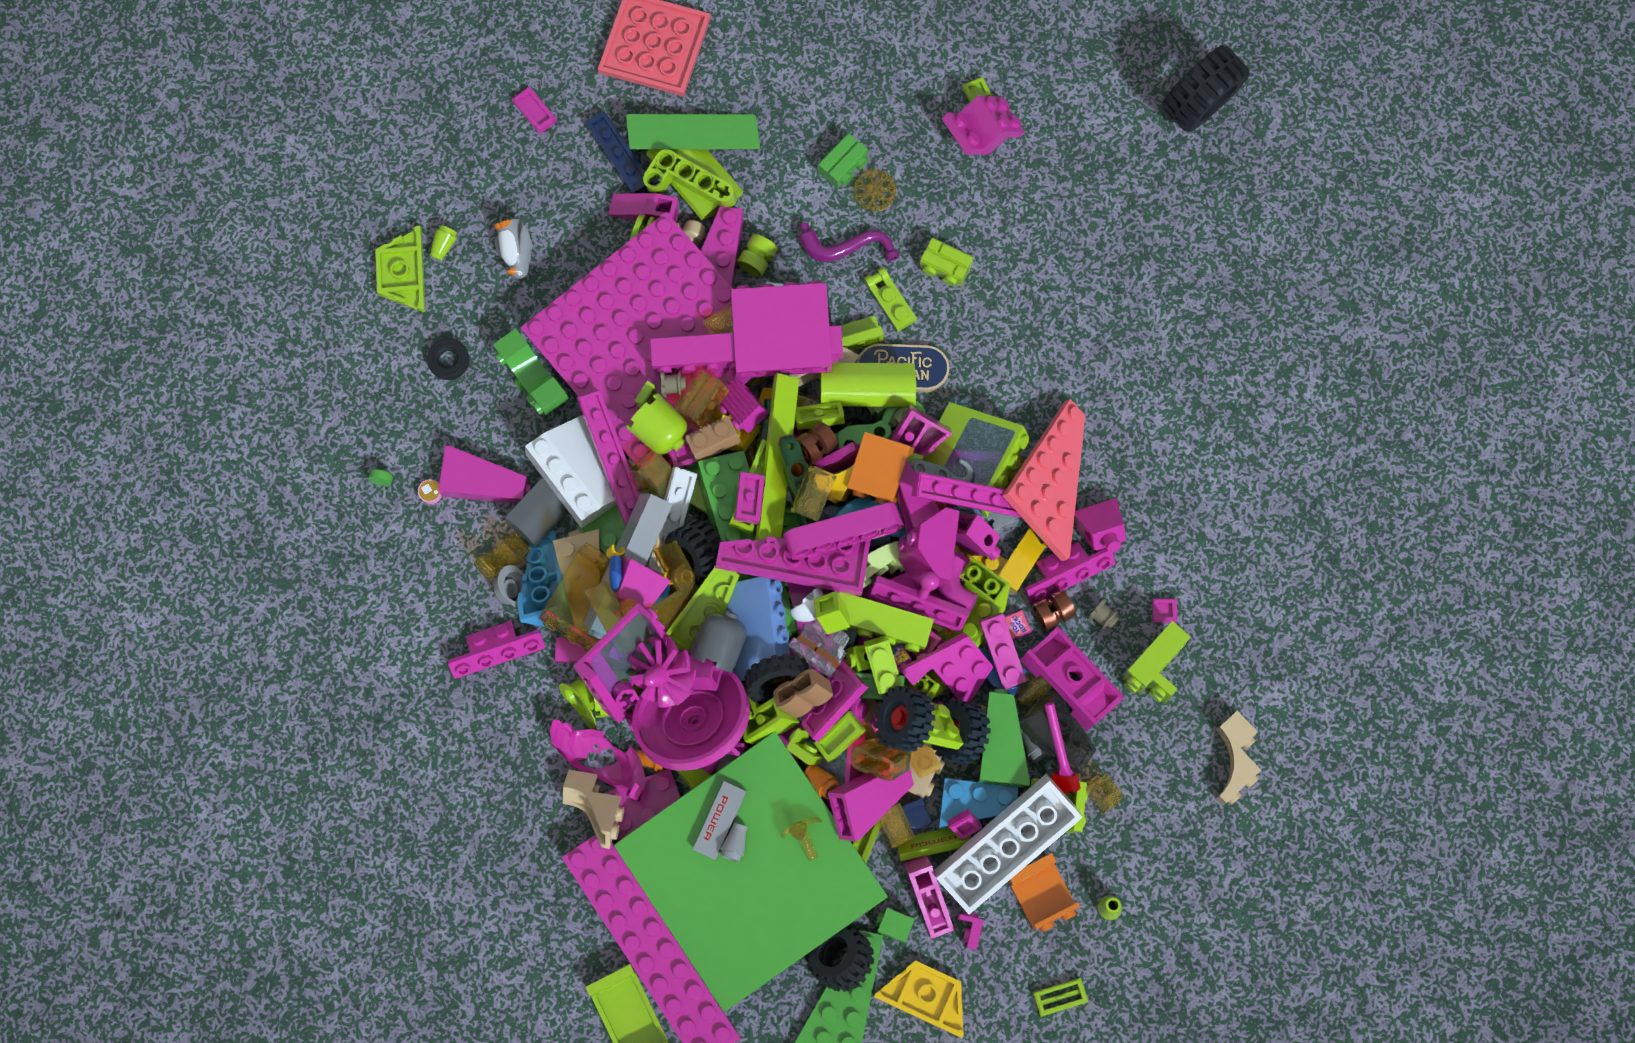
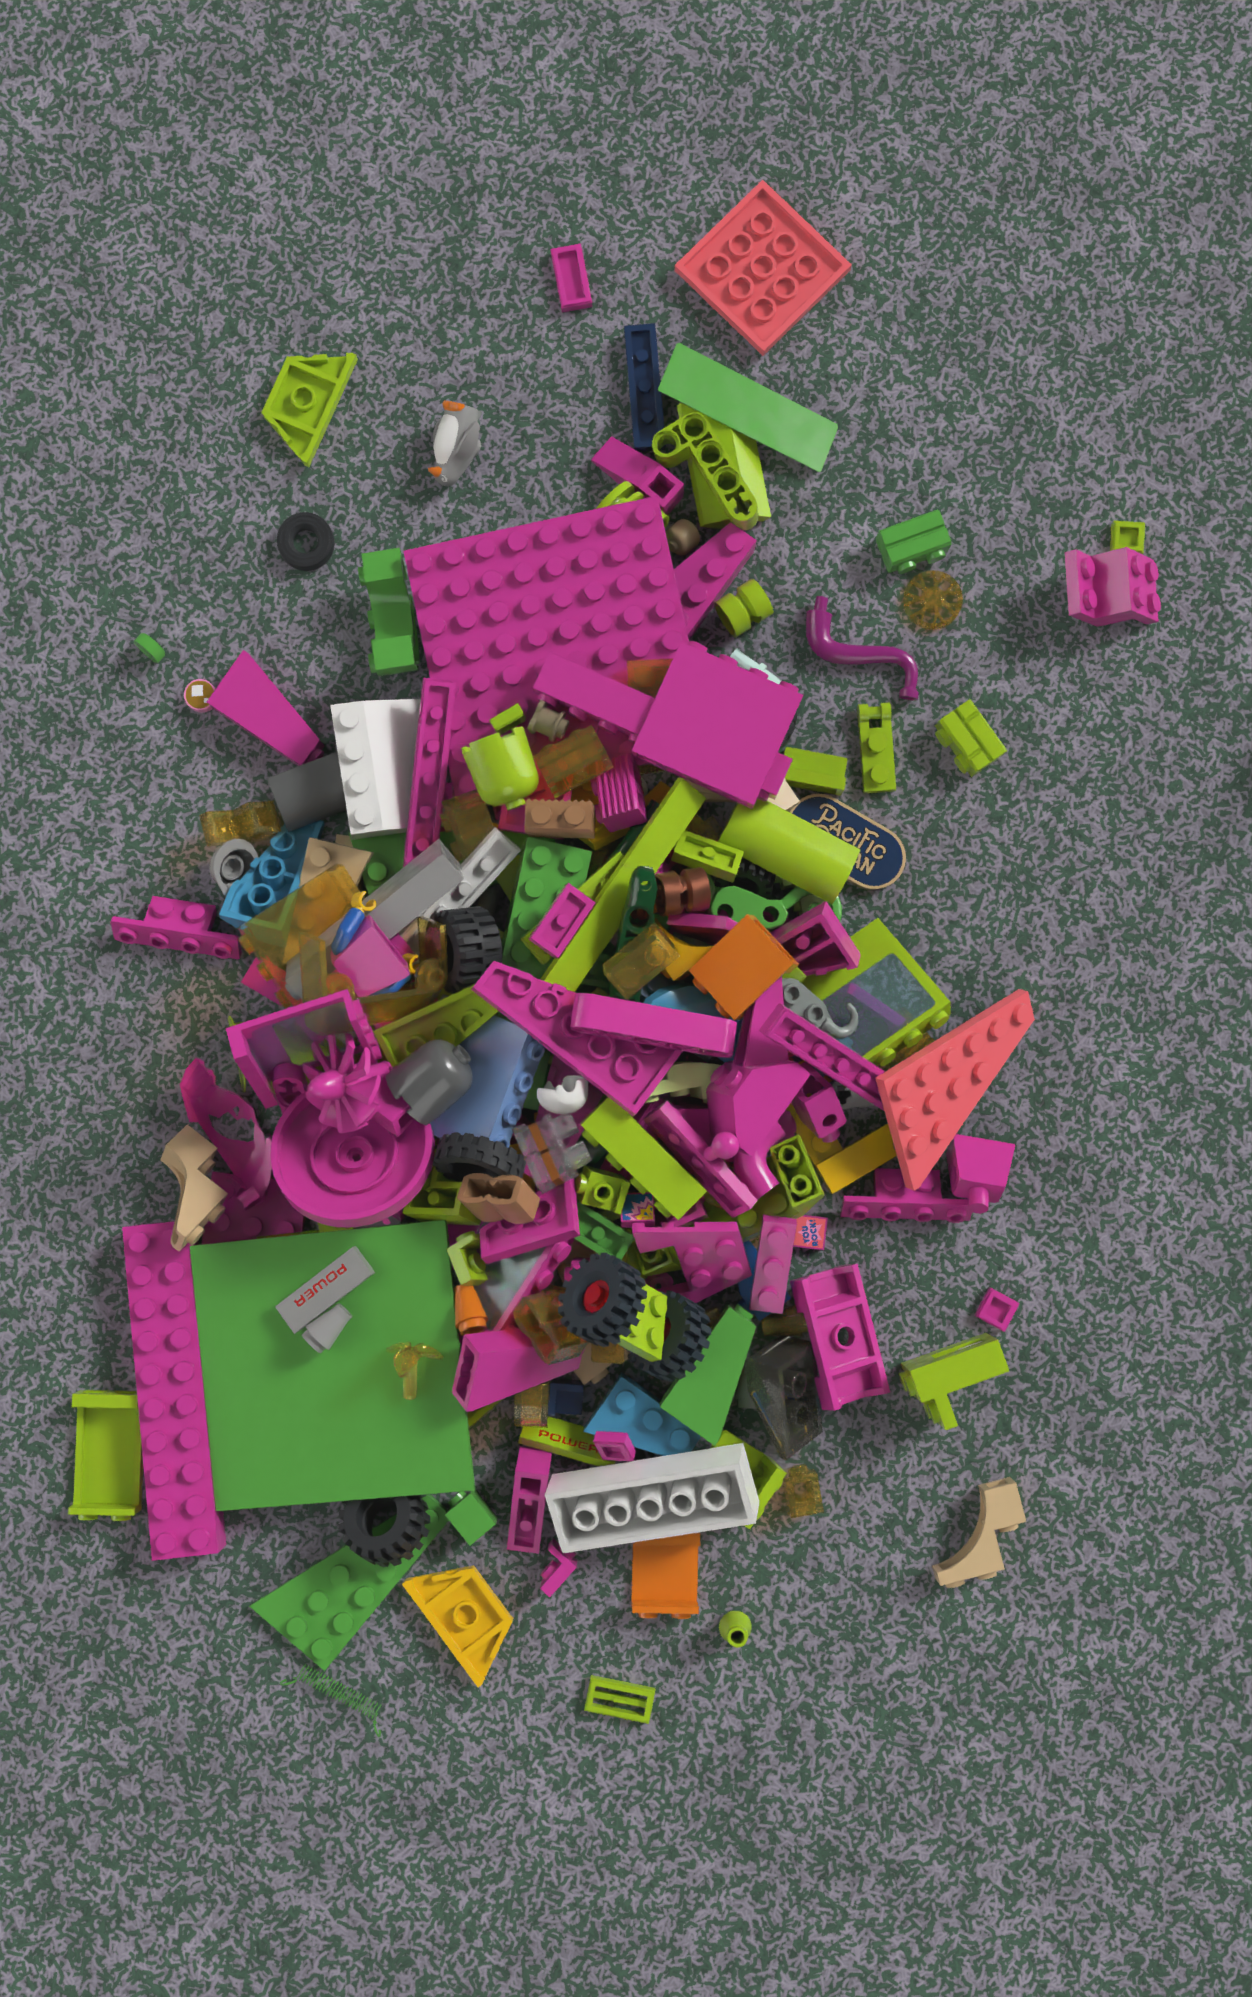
camera: 25 degrees right, 10 degrees up
lime cone [430,225,457,261] -> none
lime panel [814,591,850,634] -> none
lime tile [814,711,866,762] -> none
lime brick [864,635,903,694] -> none
copper wheel [1032,589,1077,632] -> none
dark pink piece [1045,702,1081,793] -> none
dark tan brick [1089,599,1120,630] -> none

